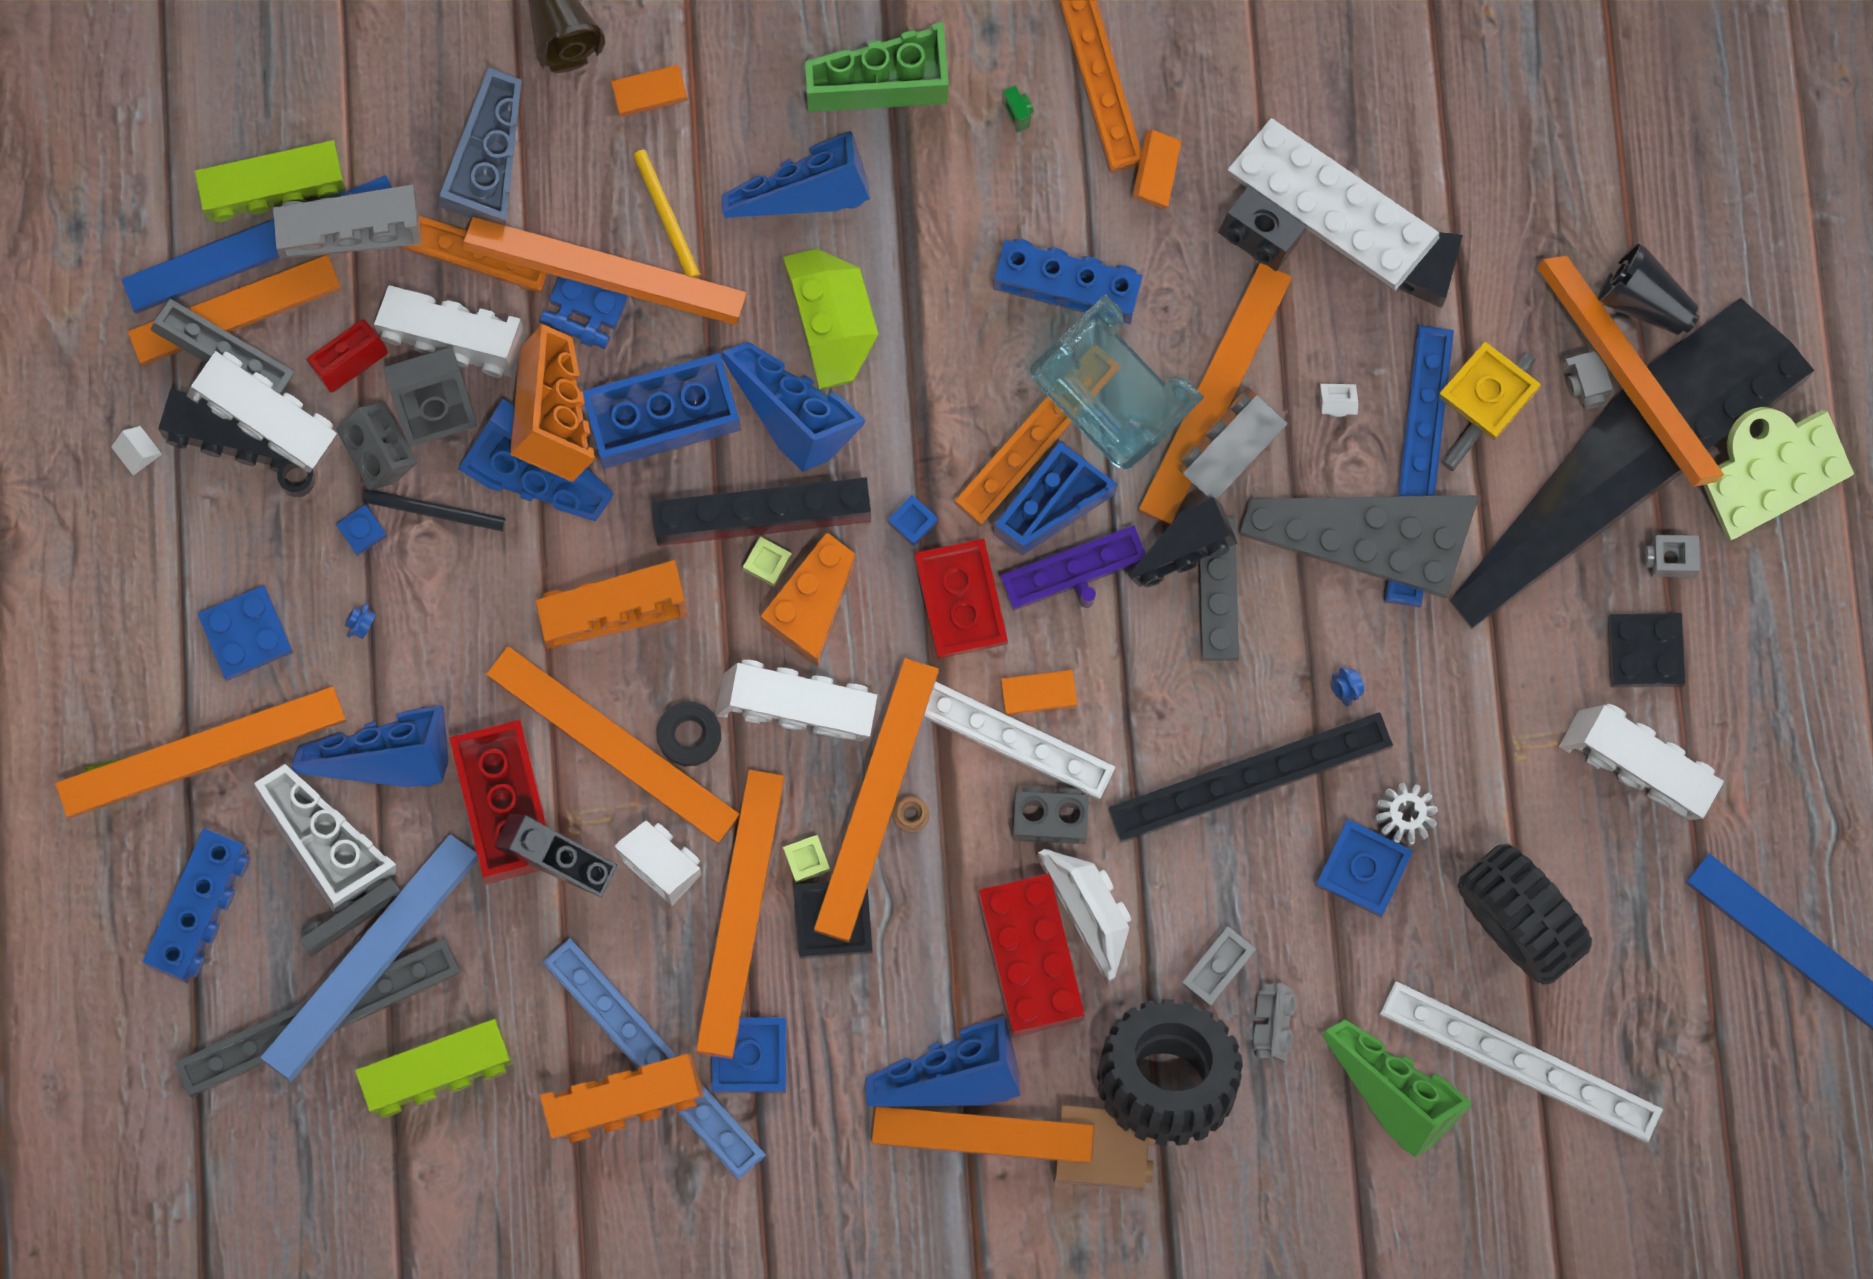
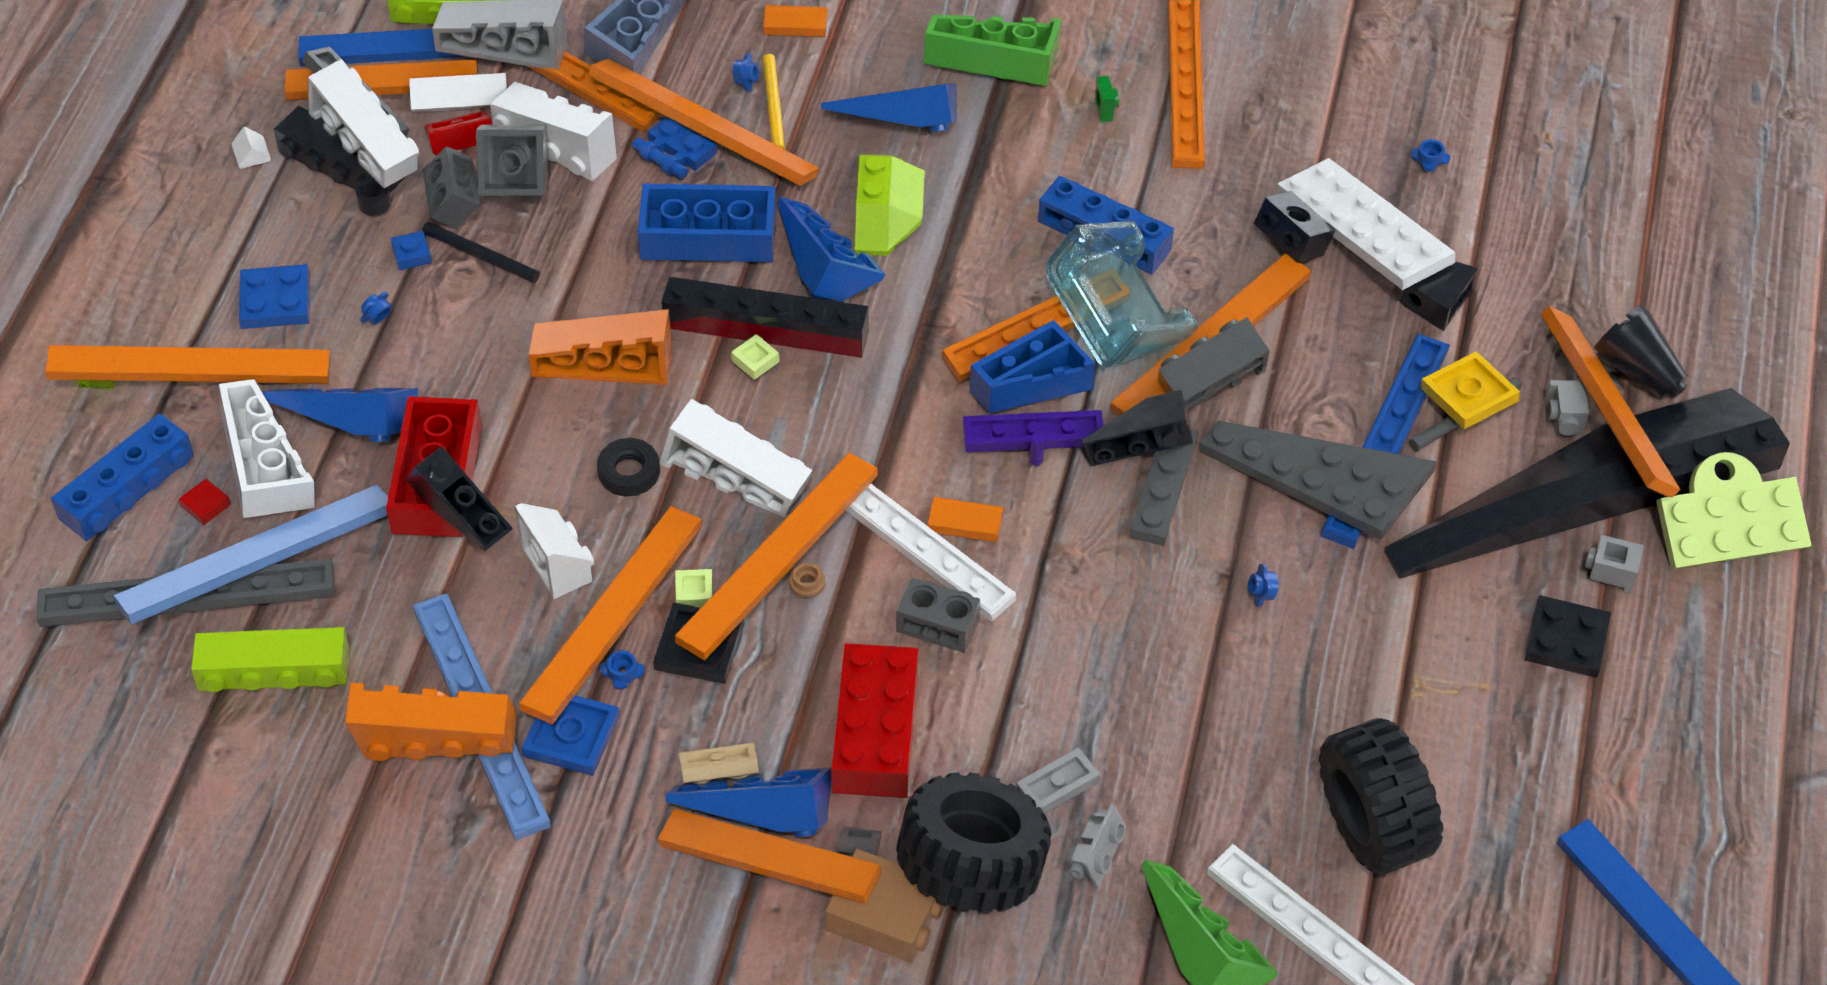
camera: 20 degrees right, 25 degrees down
dark grey plate [299,878,400,957] -> none
blue wedge [458,399,614,522] -> none
orange tile [486,646,740,845] -> none
orange wedge [510,324,595,482] -> none
orange wedge [760,533,856,668] -> none
blue plate [888,495,939,547] -> none
red plate [914,538,1008,659] -> none
white wedge [1037,849,1131,985] -> none
black plate [1108,712,1393,844] -> none
orange tile [1132,129,1182,209] -> none
blue plate [1316,819,1413,917] -> none
white plate [1319,384,1358,417] -> none
white gear [1375,783,1438,846] -> none
white wedge [1559,704,1724,820] -> none
none -> red tile [179,479,231,525]
none -> white tile [409,73,507,113]
none -> blue plate [600,651,645,690]
none -> tan plate [679,743,759,784]
none -> blue plate [733,53,759,91]
none -> dark grey plate [837,827,881,857]
none -> blue plate [1411,139,1450,171]

